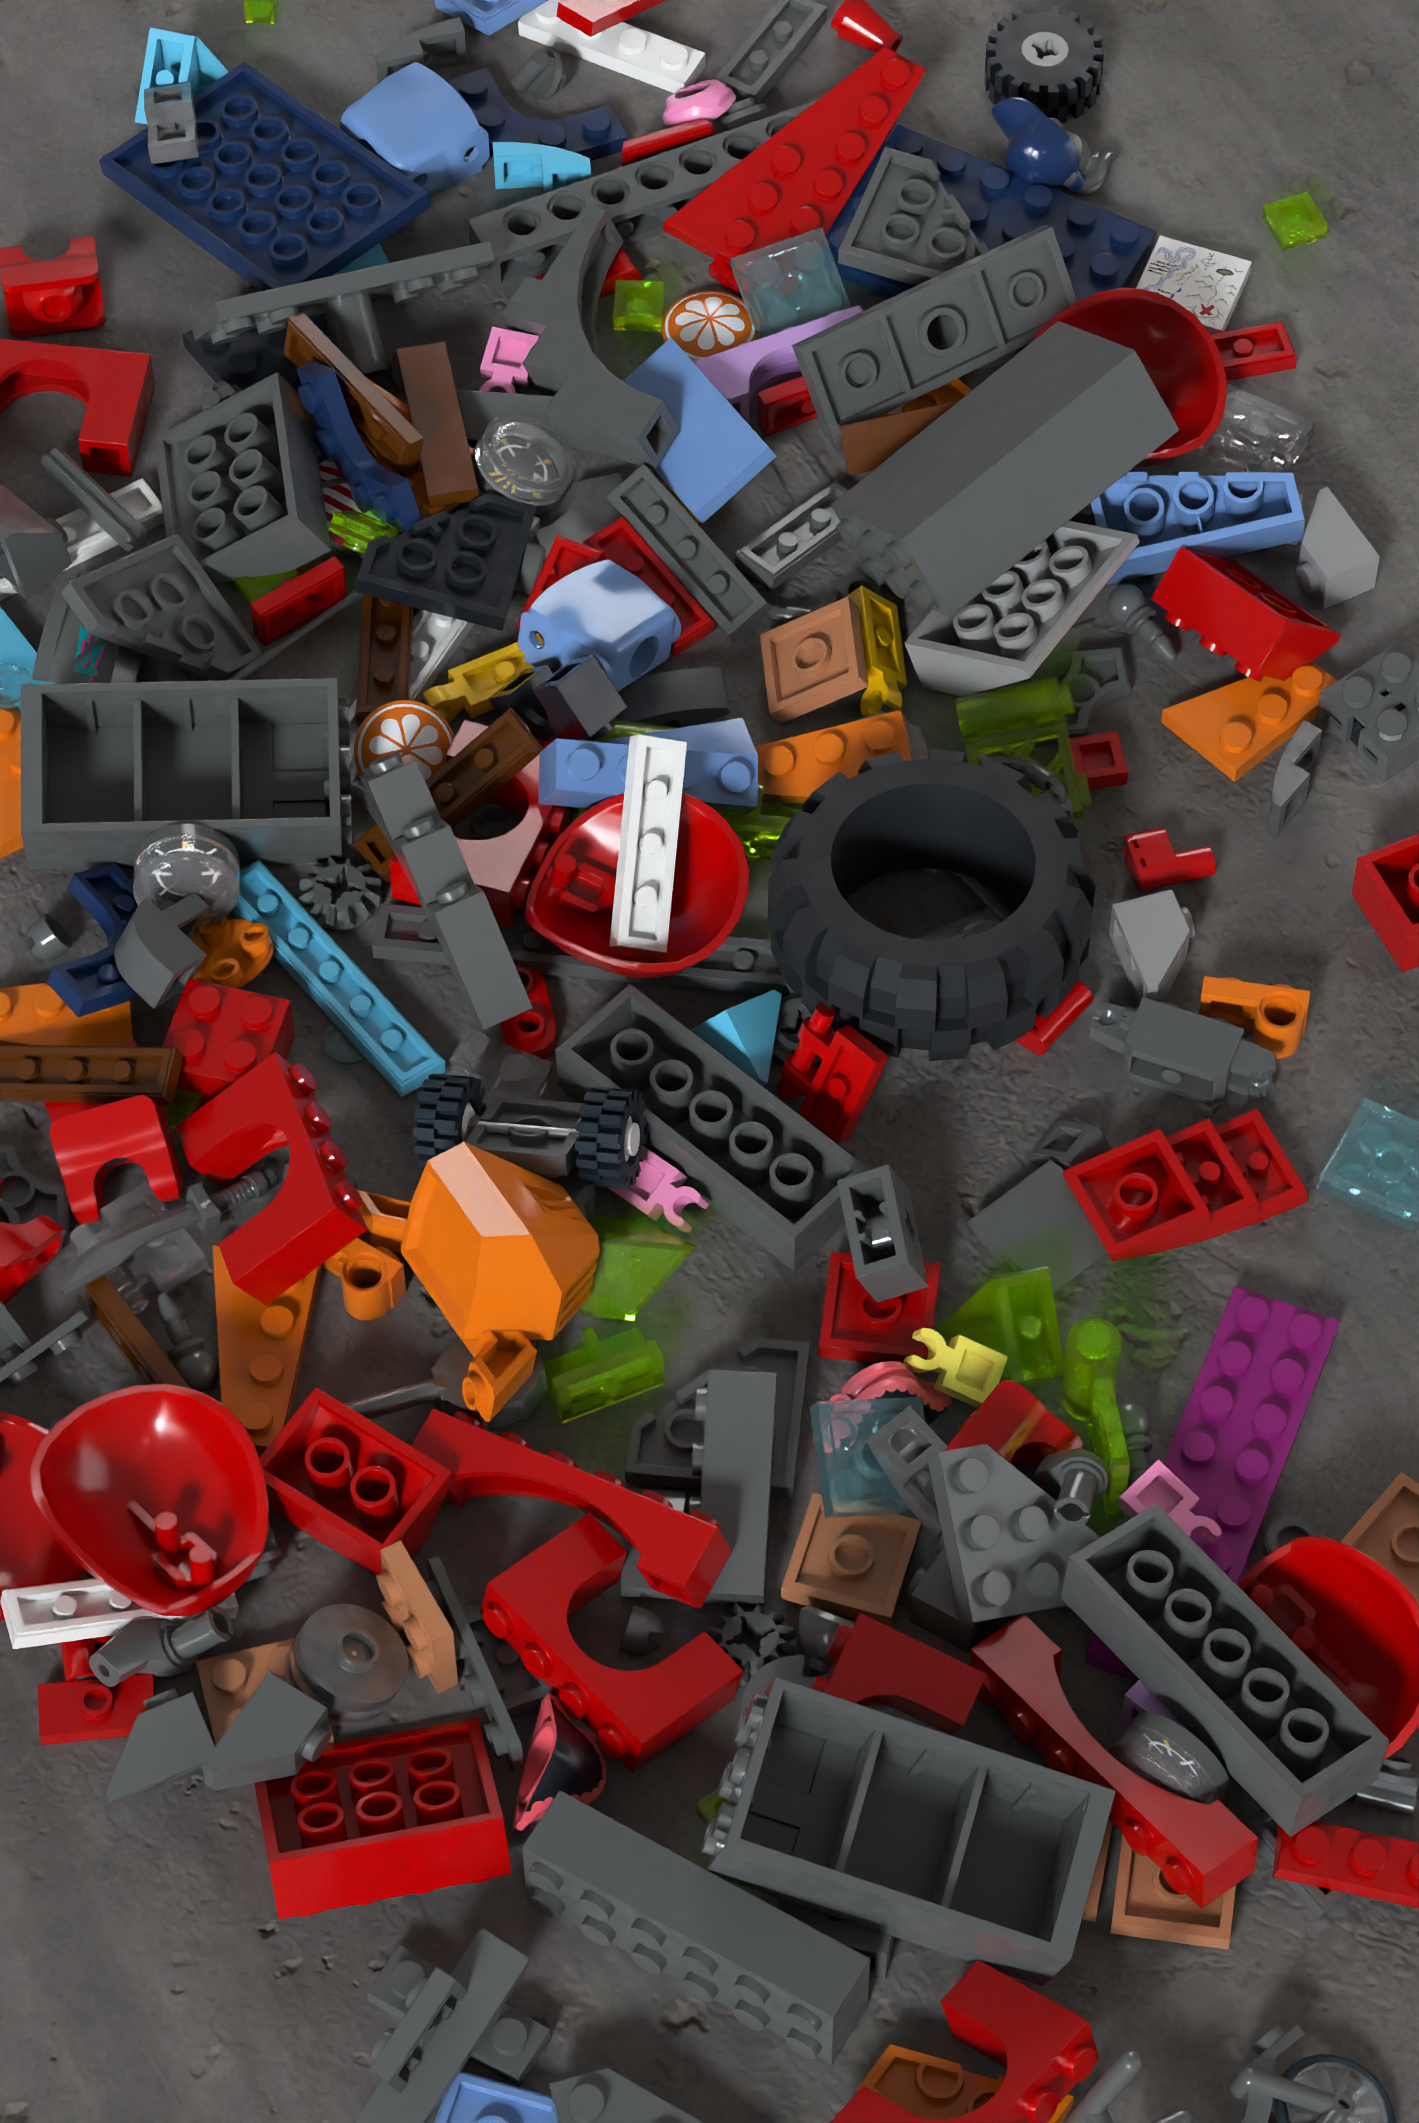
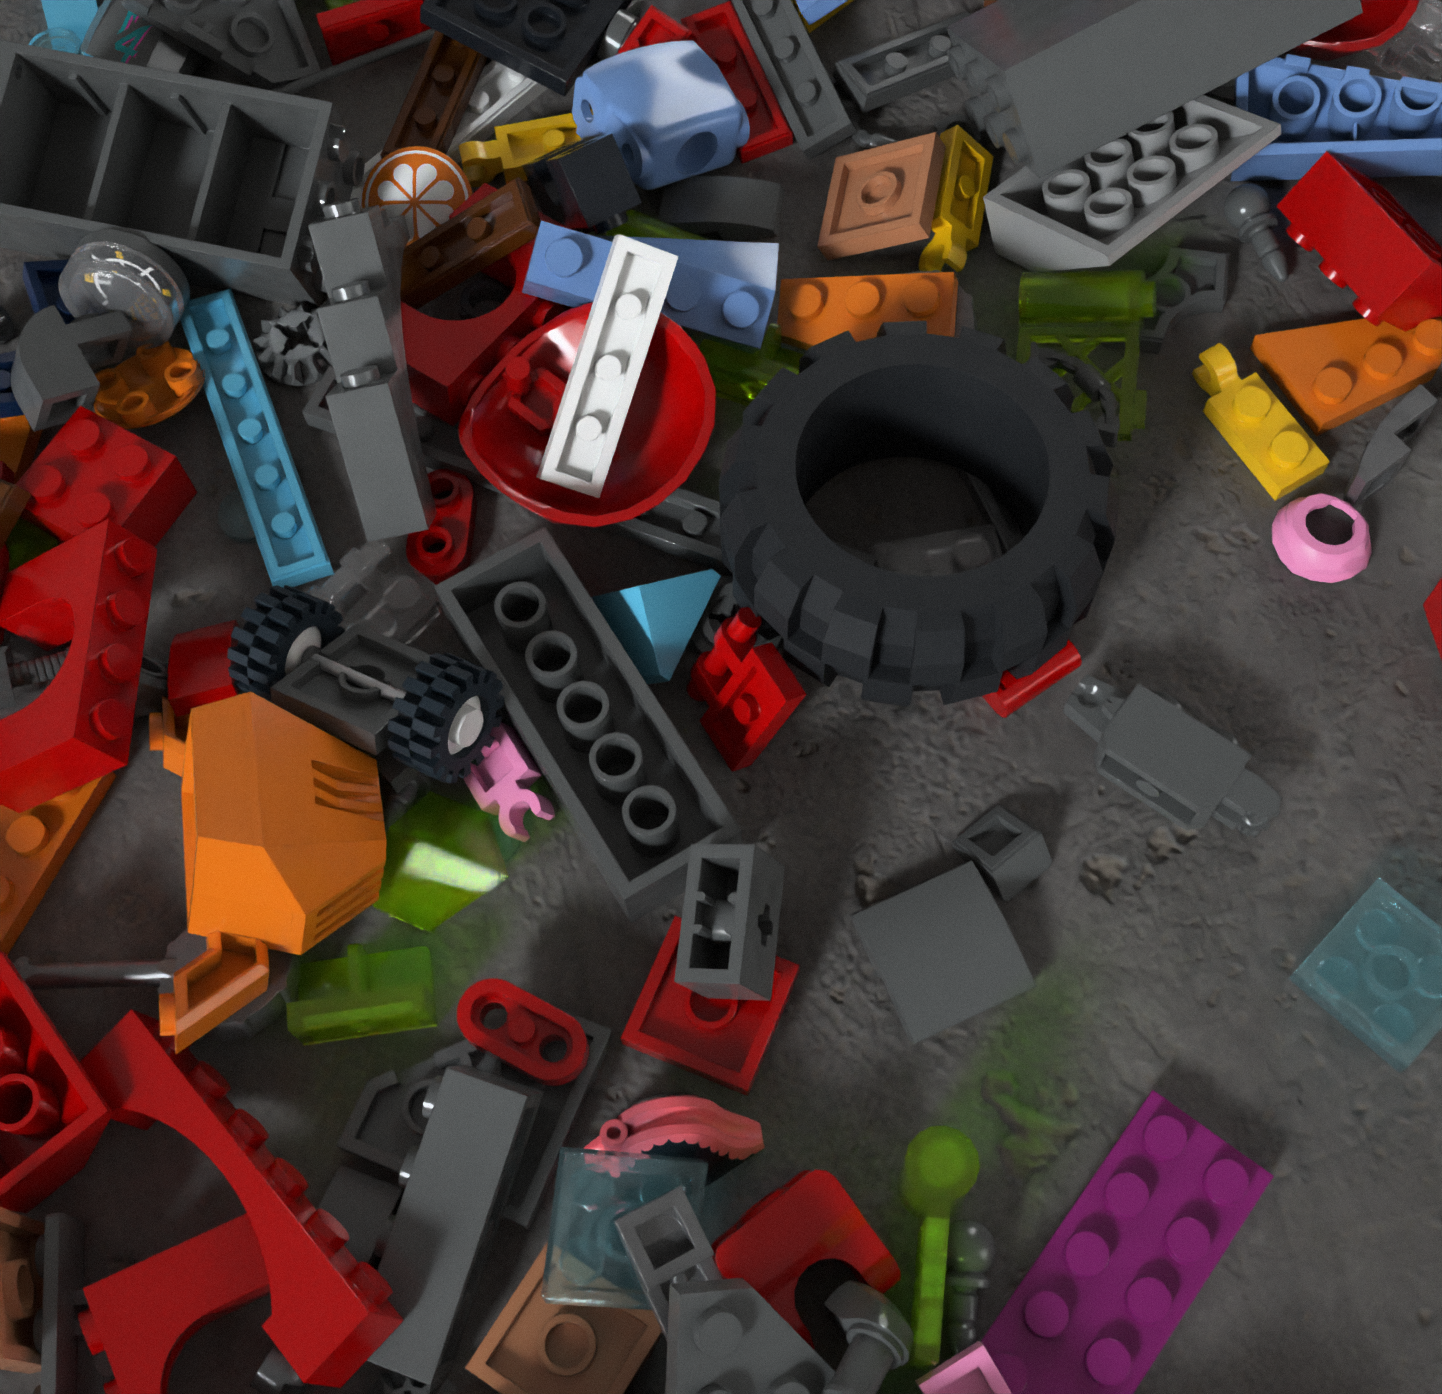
camera: 20 degrees right, 10 degrees up
orange plate [321,1238,406,1321] -> none
light yellow plate [903,1328,1008,1408] -> none
clear neon green slope [937,1266,1066,1384] -> none
red slope [1062,1109,1308,1262] -> none
red plate [1066,731,1128,792] -> none
light grey slope [1109,889,1195,1004] -> none
red piece [1122,827,1216,893] -> none
orange plate [1199,976,1311,1059] -> none
none -> red slope [168,619,240,717]
none -> red plate [457,978,589,1086]
none -> yellow plate [1192,343,1330,501]
none -> bright pink piece [1272,493,1372,583]

